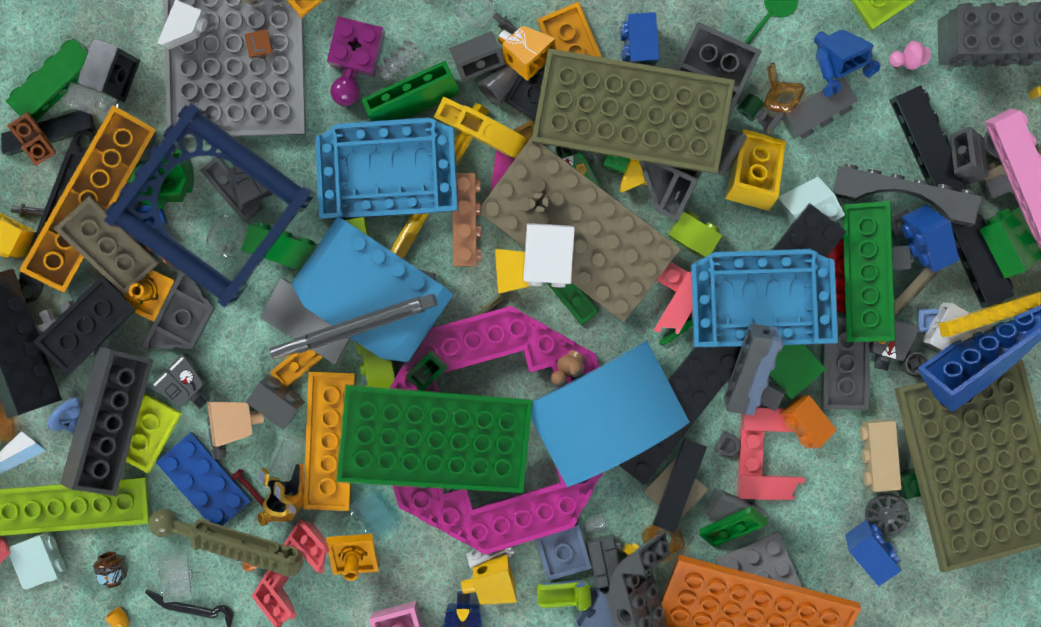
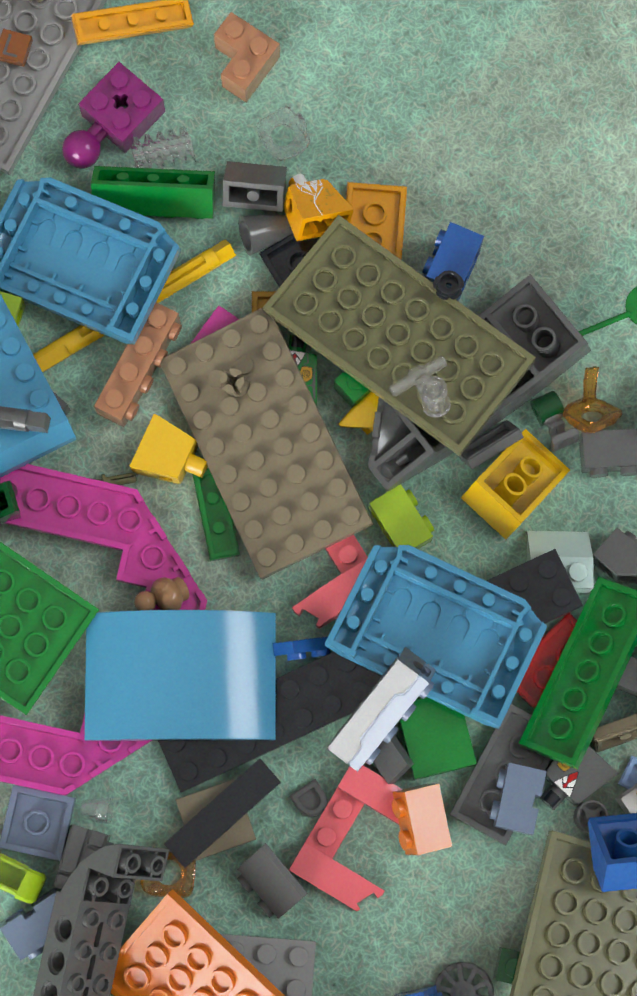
camera: 25 degrees right, 10 degrees down
yellow slope [434,97,527,159] -> none
dark grey piece [492,12,518,34] -> none
white brick [524,223,574,287] -> none
green piece [659,318,693,346] -> none
green tile [699,506,767,548] -> none
tan brick [859,419,901,492] -> none
none -> blue plate [272,636,330,661]
none -> clear piece [389,356,451,417]
none -> black plate [433,270,464,300]
none -> sand blue brick [489,763,547,835]

